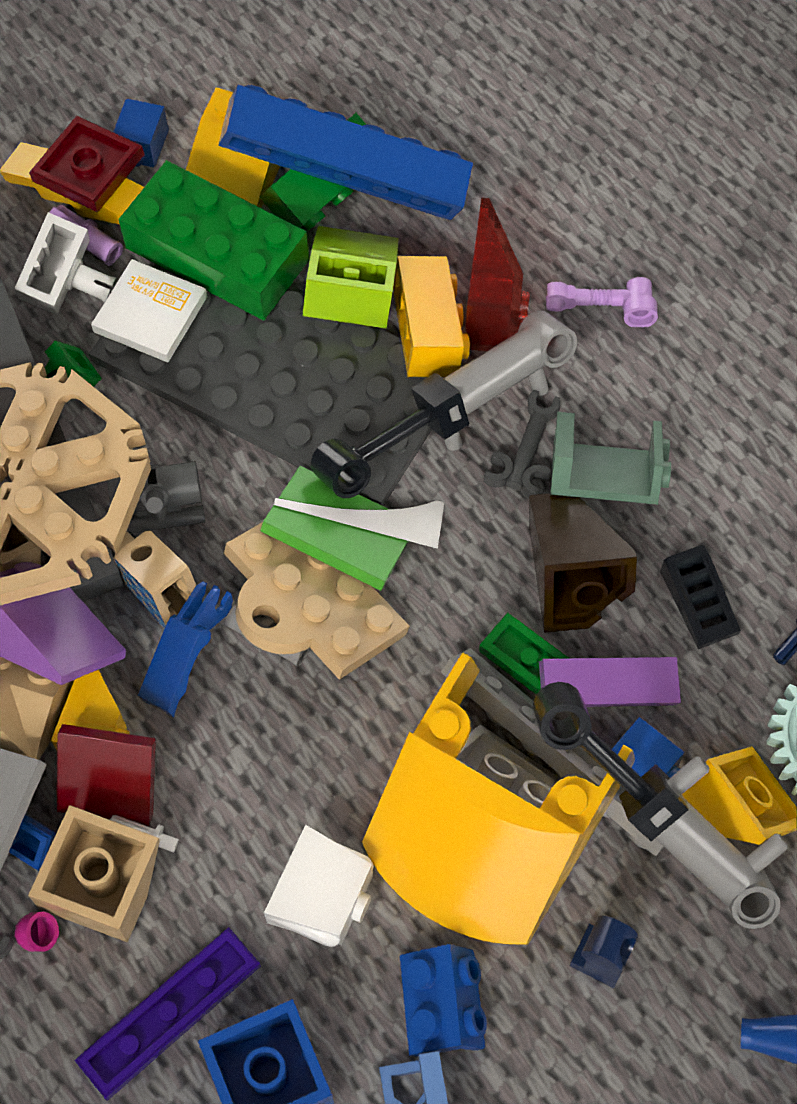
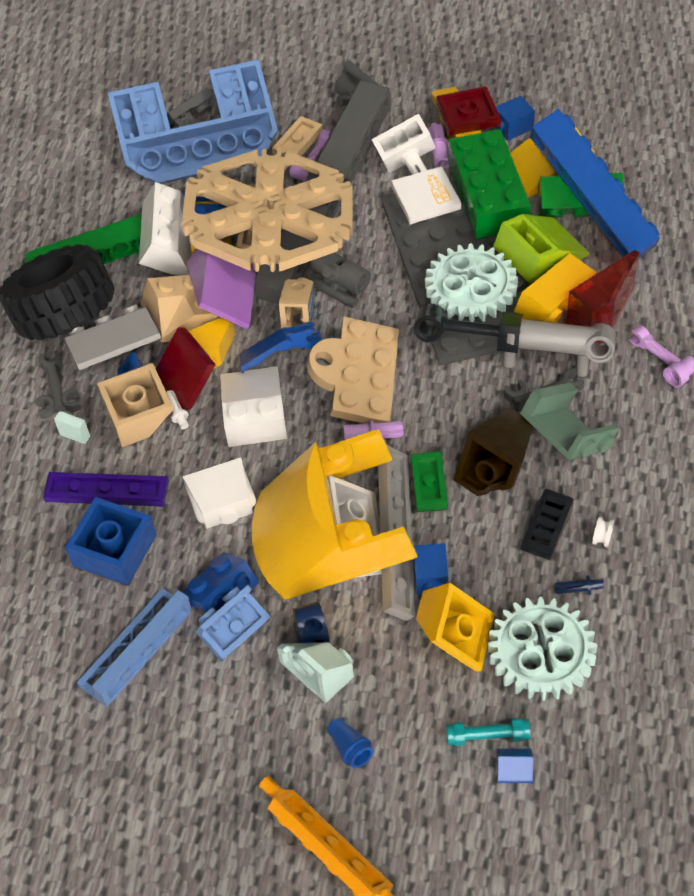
camera: 50 degrees right, 10 degrees down
dark pink hinge [15,912,59,952] -> none
green tile [44,340,102,387] -> none
bright green tile [260,466,409,591] -> none
white sticker [274,498,444,549] -> none
piece [533,682,788,929] -> none
medium lavender tile [539,657,681,707] -> none
none -> light aqua tile [54,411,90,444]
none -> medium blue bracket [195,585,271,662]
none -> white slope [220,366,287,447]
none -> light aqua slope [277,642,354,703]
none -> lavender axle [343,420,404,440]
none -> light aqua gear [425,243,518,322]
none -> white bush [592,516,614,548]

